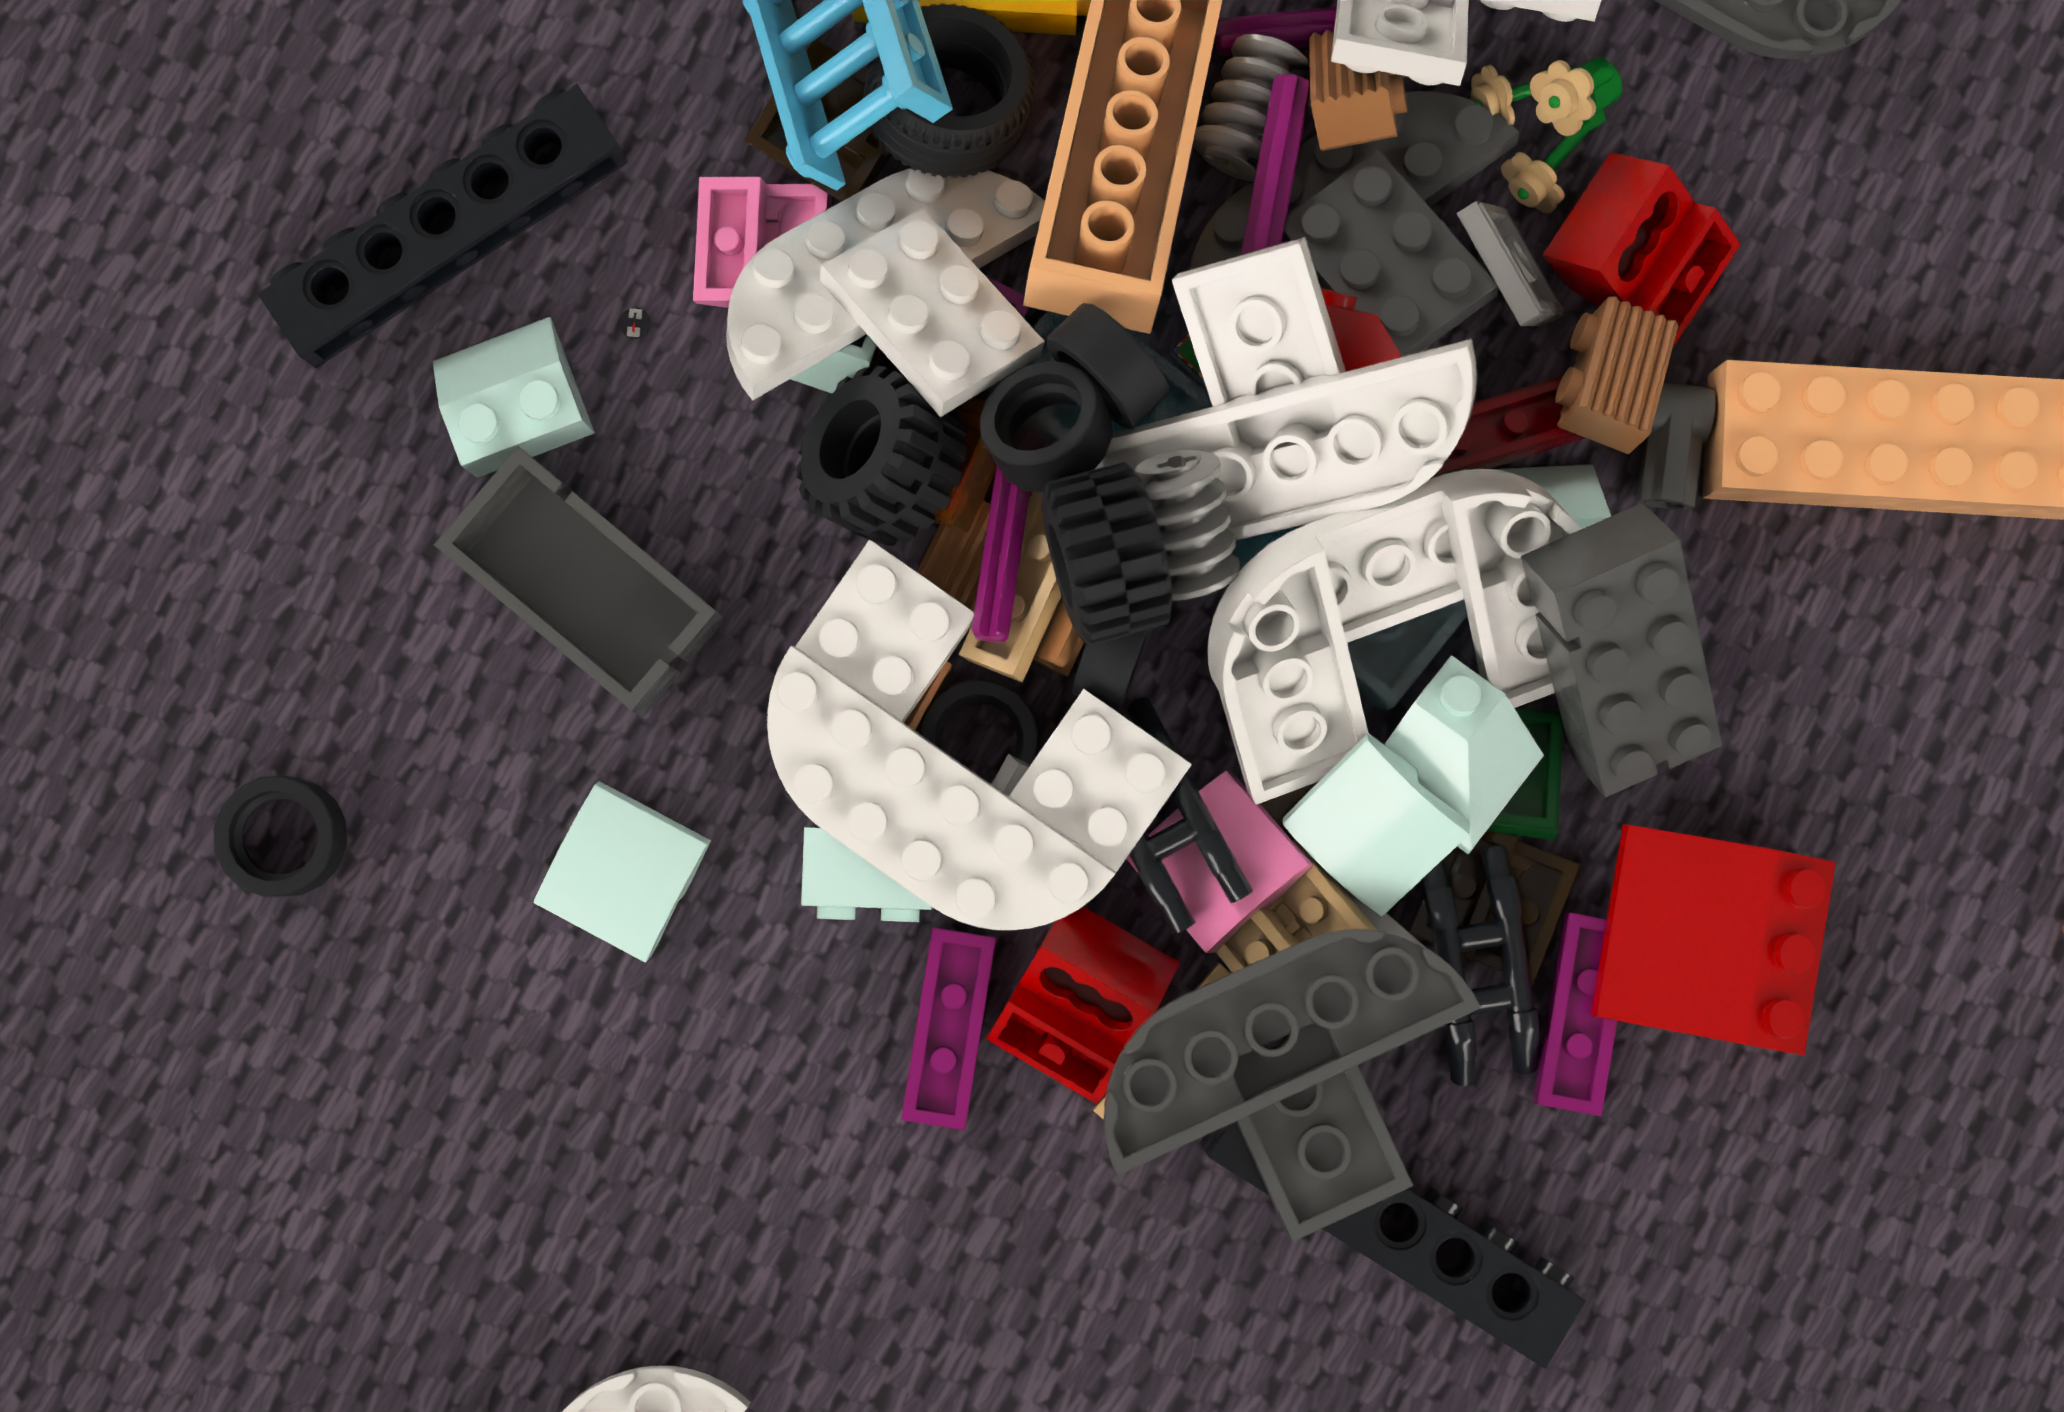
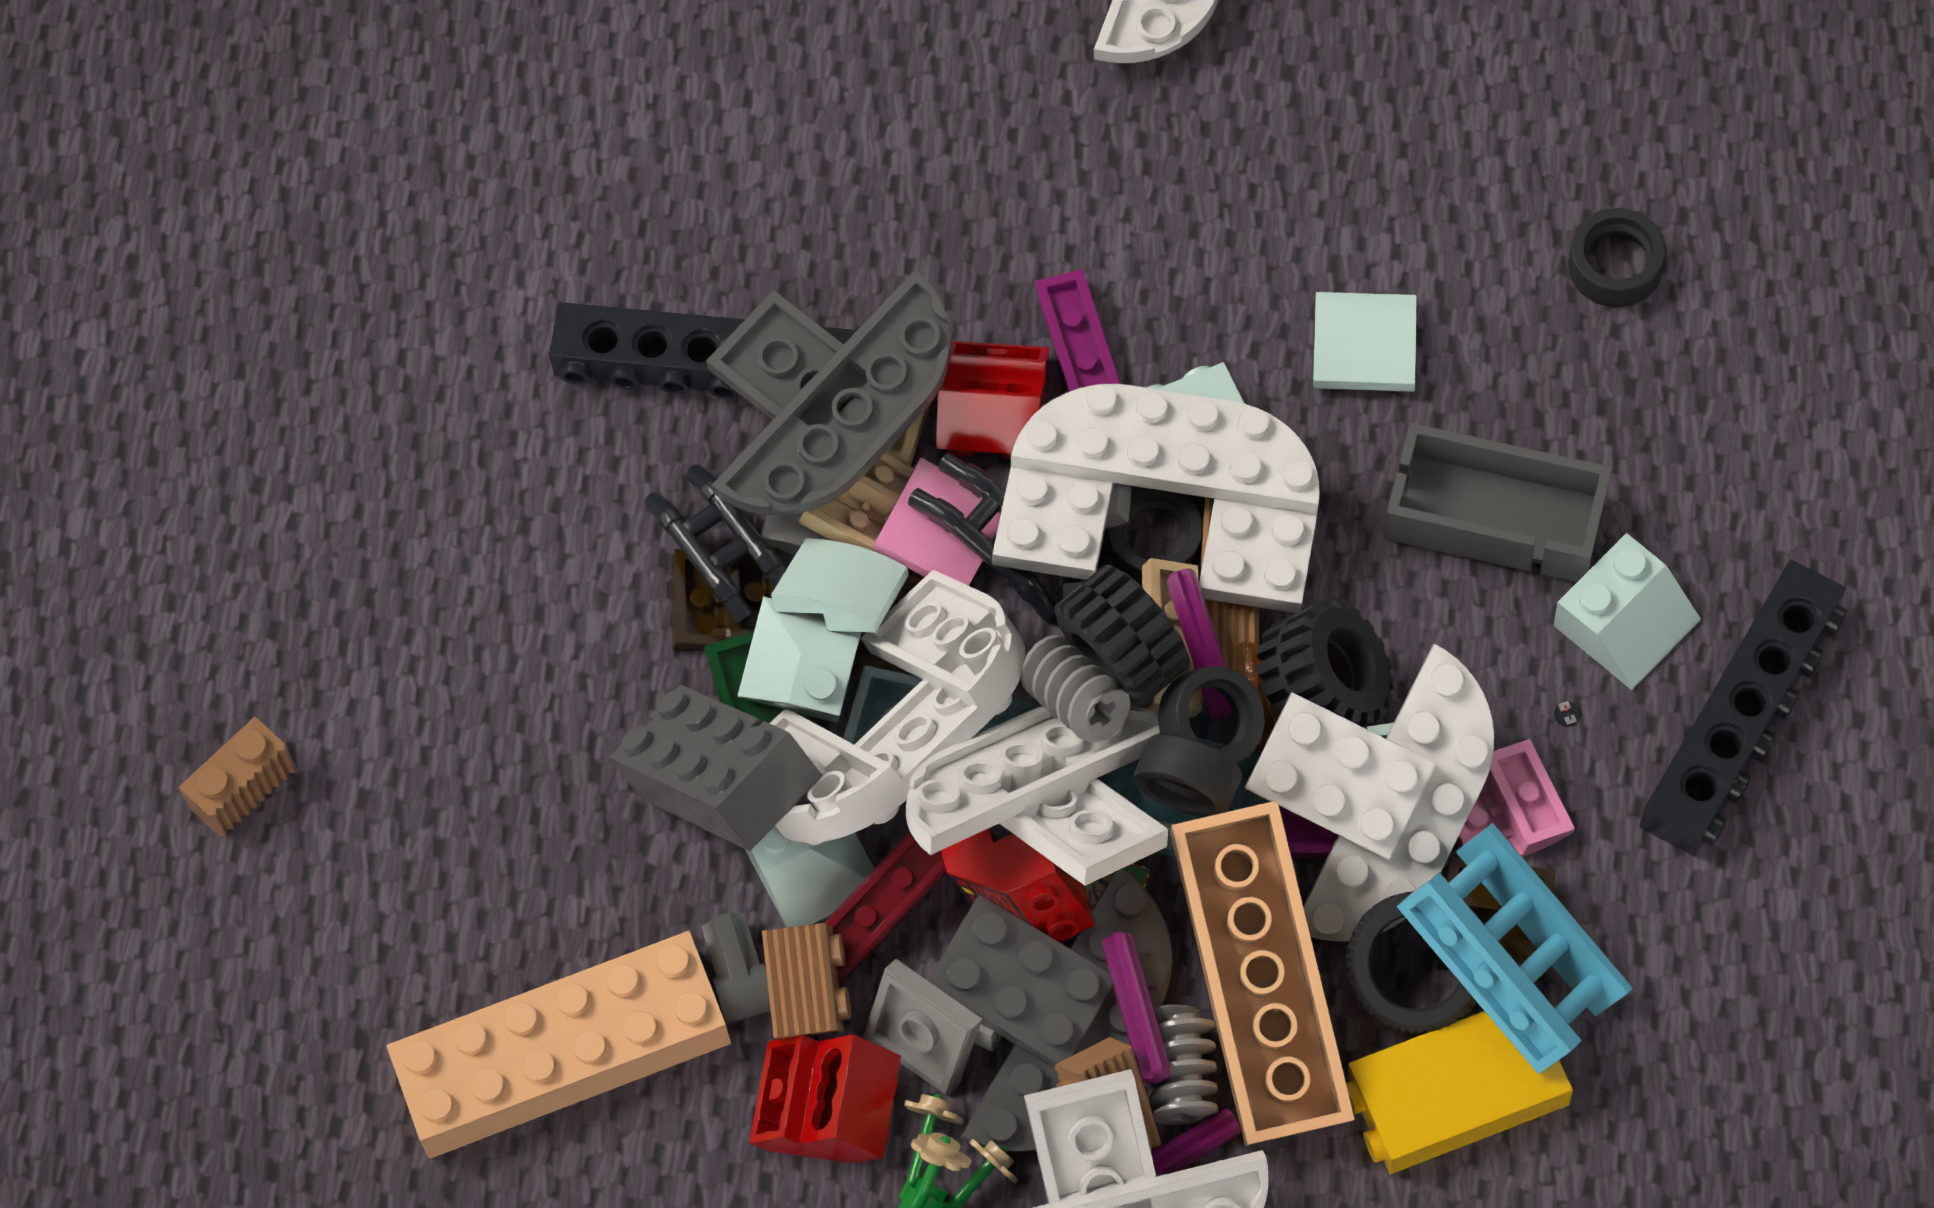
camera: 160 degrees right, 20 degrees down
magenta plate [1532,913,1617,1116] -> none
red slope [1591,824,1836,1056] -> none

